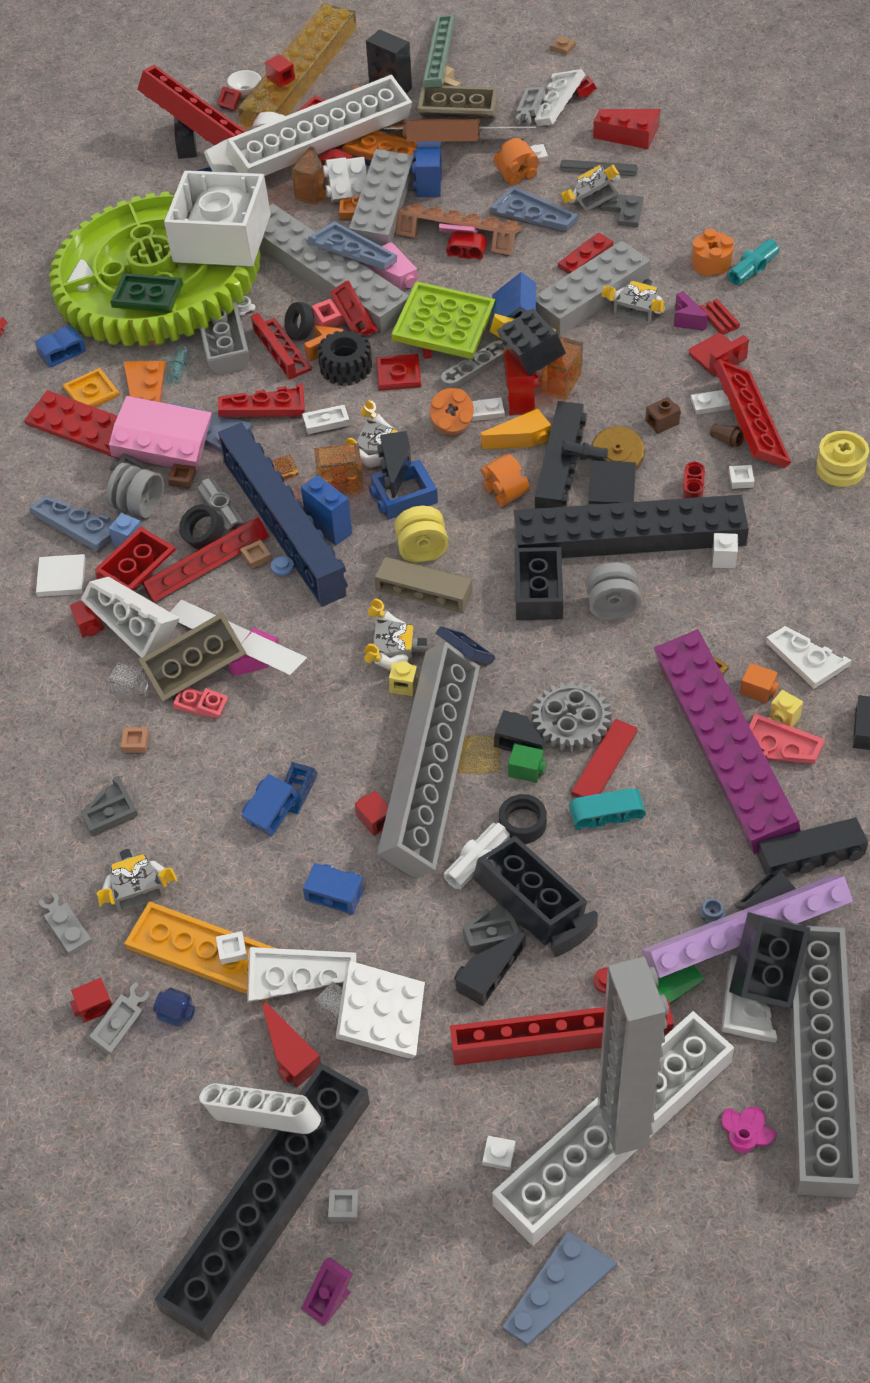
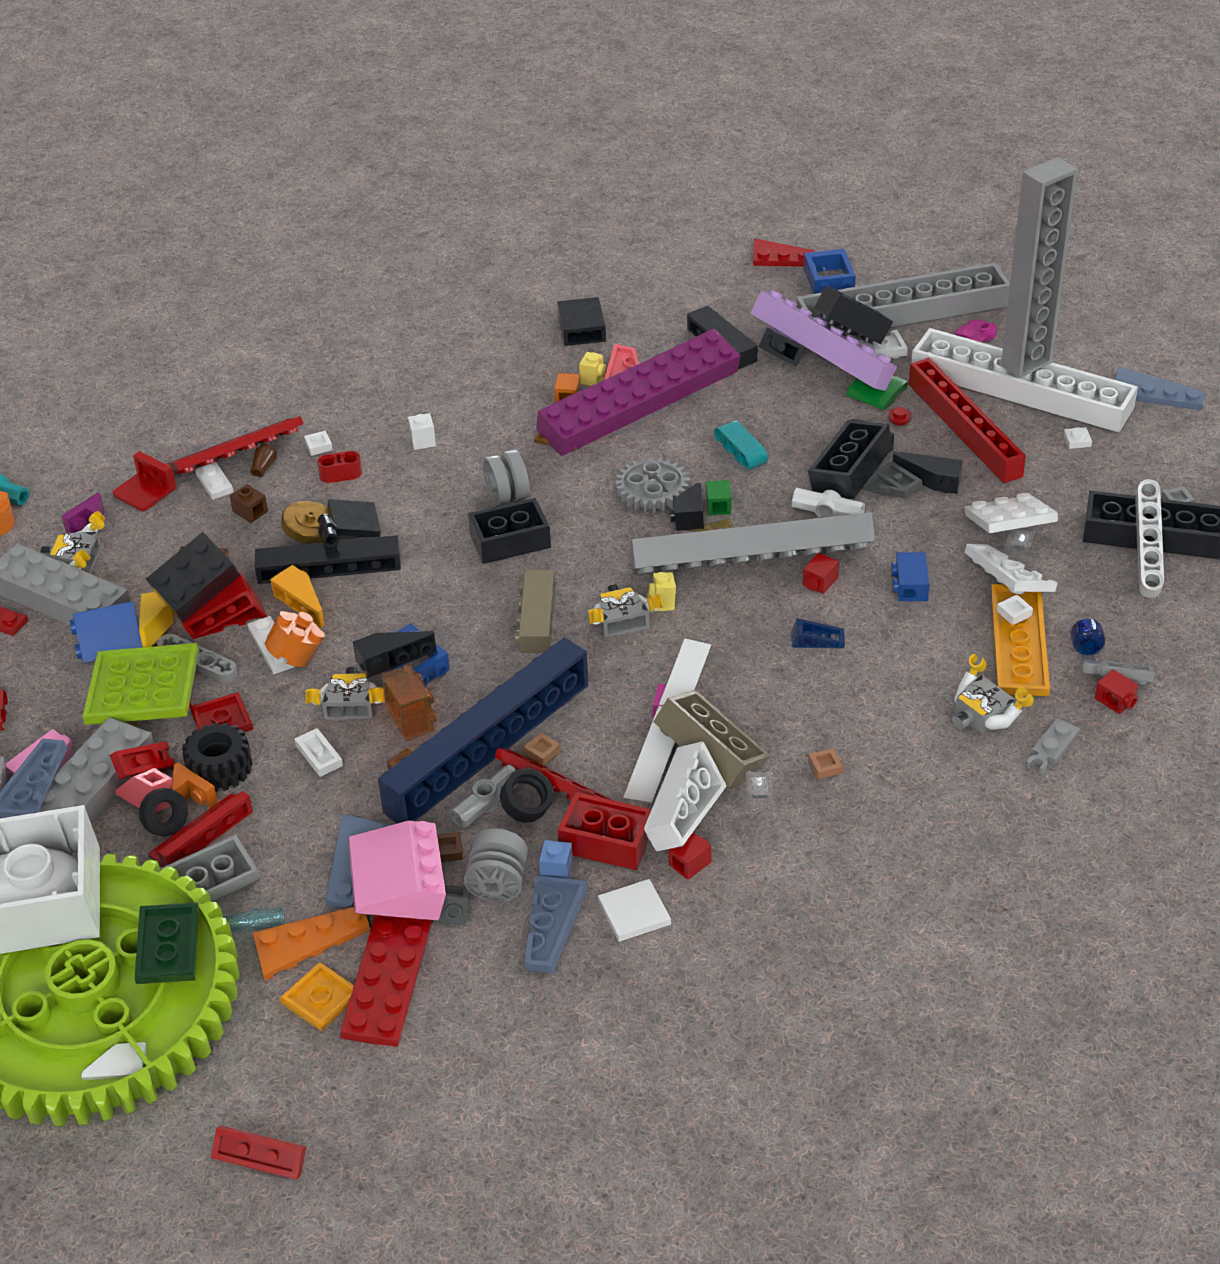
camera: 110 degrees left, 10 degrees down
blue brick [35,326,86,367] -> none
dark grey wing [81,775,138,836] -> none
coral slope [173,687,228,718] -> none
red wing [218,383,305,418] -> none
blue brick [241,774,299,837] -> none
red slope [262,1003,321,1088] -> none
medium blue plate [271,556,294,577] -> none
blue brick [301,475,352,546] -> none
light yellow wheel [394,506,449,563] -> none
dark blue tile [435,626,496,664] -> none
orange brick [480,454,530,508] -> none
black tyre [499,794,547,844] -> none
black brick [514,495,749,558] -> none
red tile [572,719,638,798] -> none
red tile [699,299,740,335] -> none
sand blue plate [699,898,726,923] -> none
white wing [766,626,852,689] -> none
light yellow wheel [816,431,869,487] -> none

